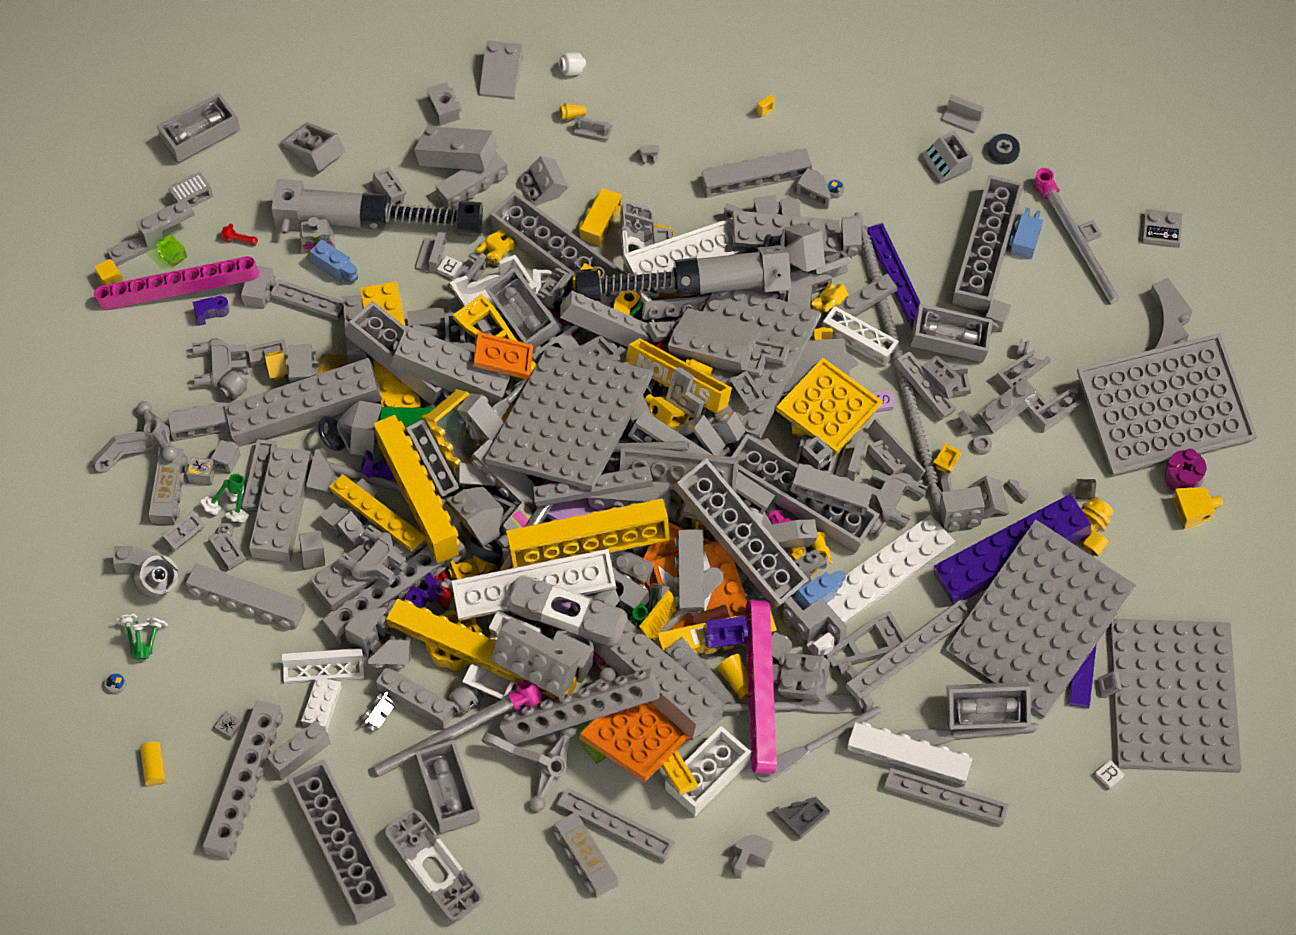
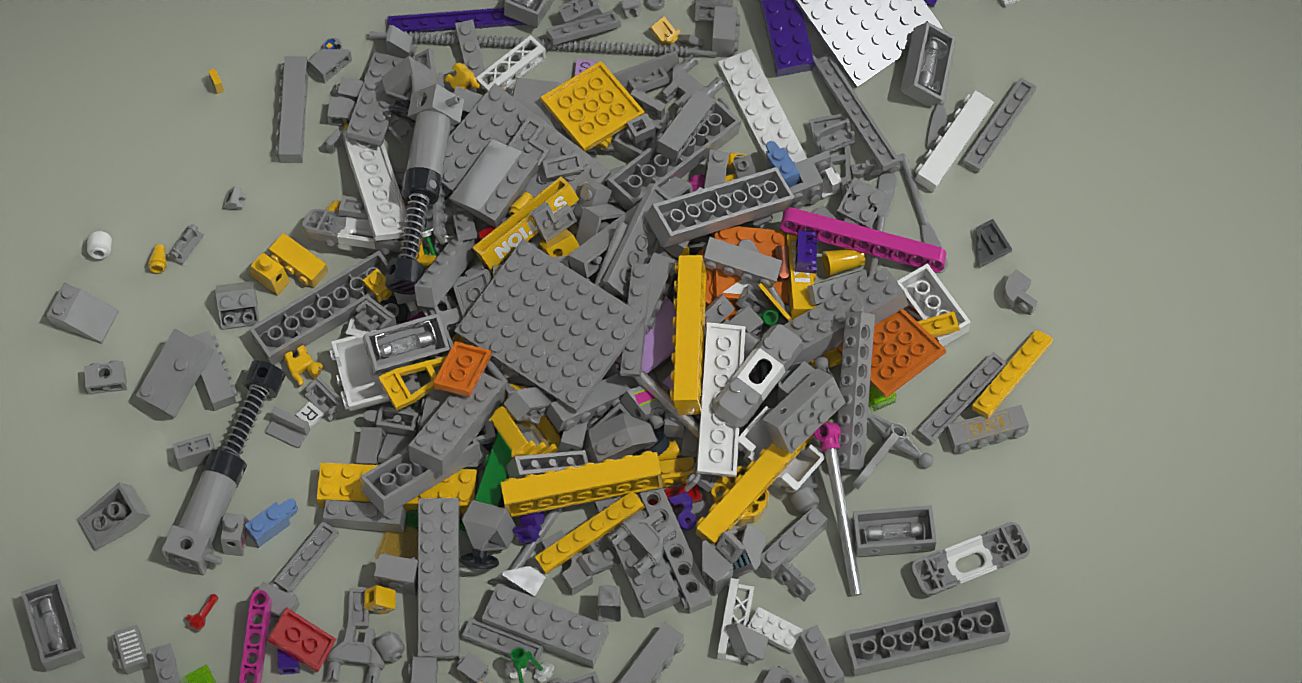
camera: 75 degrees left, 5 degrees up
none -> yellow torso [250,253,290,296]
none -> red tile [266,607,337,673]
none -> light grey bracket [716,529,746,563]
none -> light grey slope [725,623,769,663]
none -> light grey hinge [813,119,855,153]
none -> yellow plate [972,329,1053,419]

